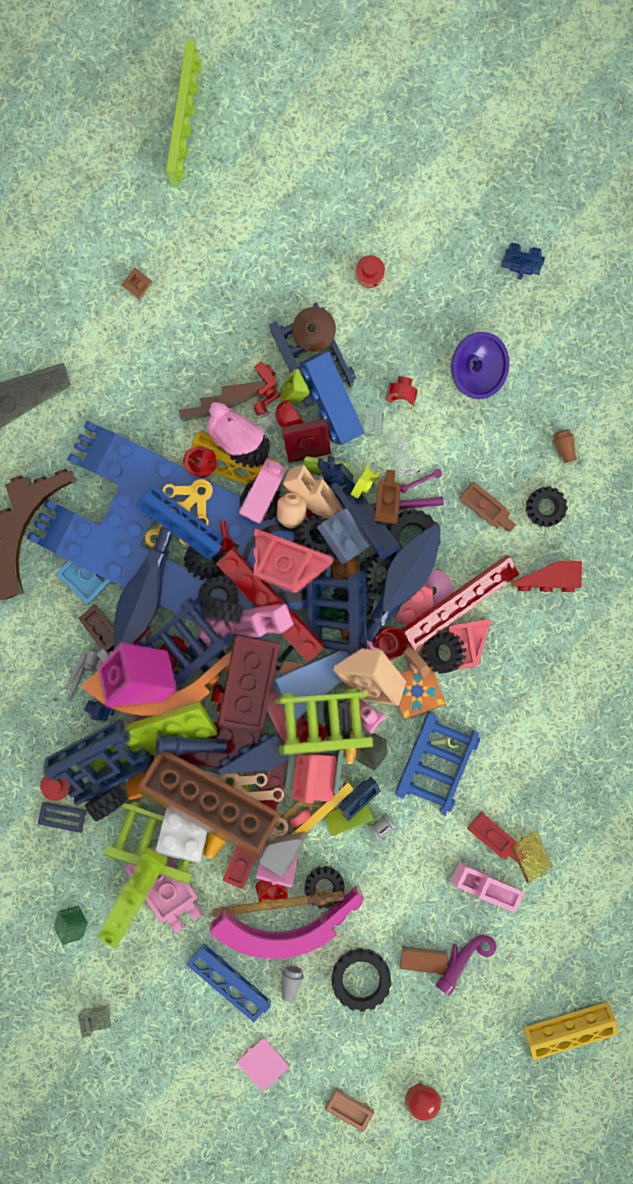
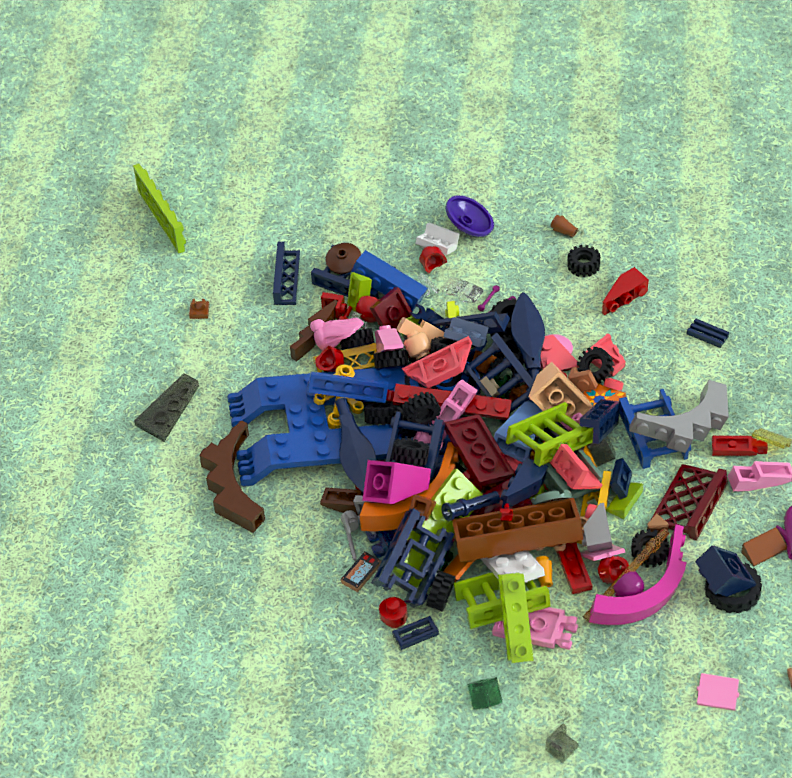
camera: 30 degrees left, 40 degrees down
dark azure plate [56,560,112,605] -> none
blue fence [186,943,271,1022] -> none
light grey cone [281,965,304,1002] -> none
red piece [355,255,385,288] -> none
light grey bush [368,813,397,842] -> none
dark orange hinge [374,469,401,524] -> none
plate [401,555,519,649] -> none
dark orange hinge [459,482,516,532] -> none
clear blue hips [501,243,545,280] -> none
none -> dark blue fence [273,241,300,305]
none -> tile [341,551,381,592]
none -> black tyre [391,438,430,466]
none -> dark orange slope [409,495,437,521]
none -> white bracket [415,223,459,256]
none -> dark tan plate [480,376,500,398]
none -> red hand [500,503,513,521]
none -> sand green tile [531,490,572,505]
none -> dark blue fence [580,399,620,444]
none -> coral tile [604,378,624,390]
none -> magenta hair [613,571,645,597]
none -> light grey arch [629,380,729,453]
none -> medium nougat slope [647,514,668,537]
none -> dark red fence [651,464,728,541]
none -> dark blue tile [687,318,729,348]
none -> dark blue slope [695,545,756,597]

